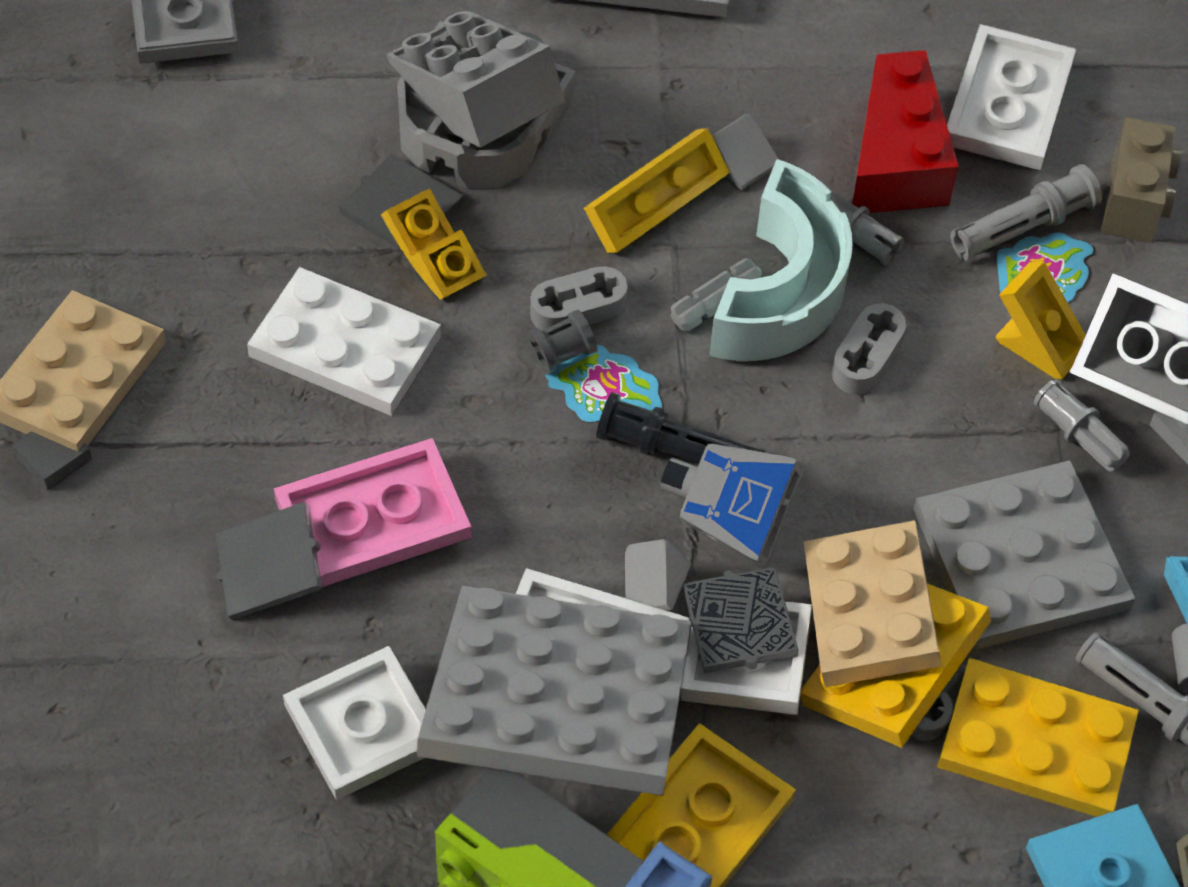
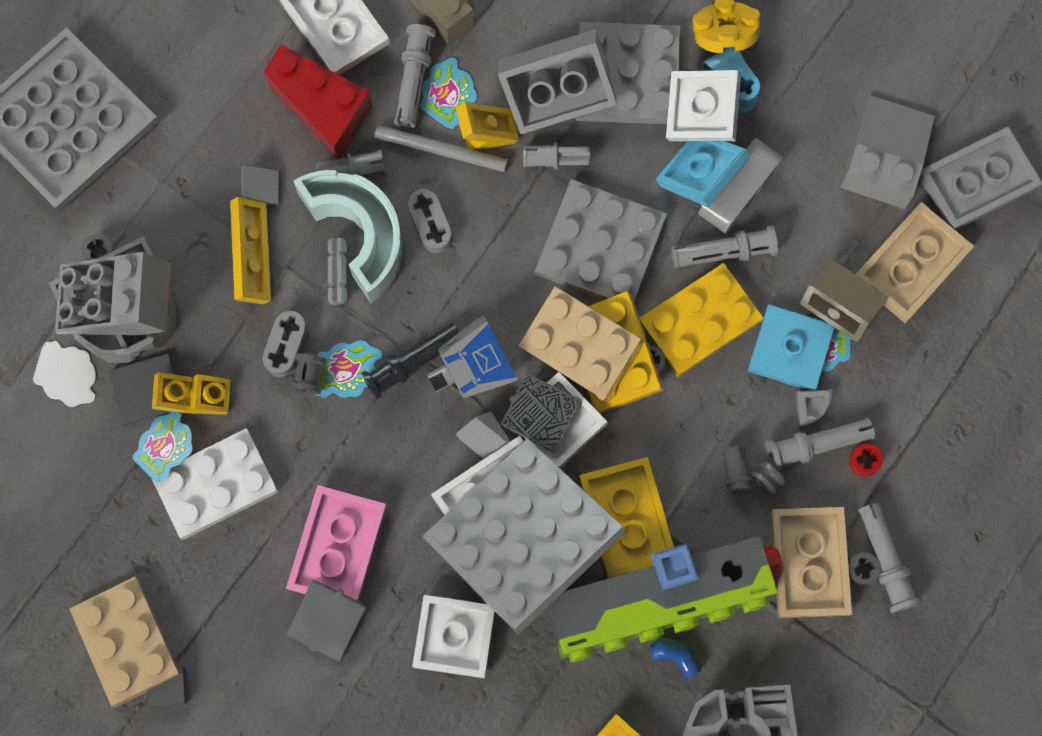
camera: 50 degrees left, 20 degrees up
none -> white sticker [33,341,96,407]
none -> sticker [133,412,192,482]
none -> light grey bar [375,125,508,173]

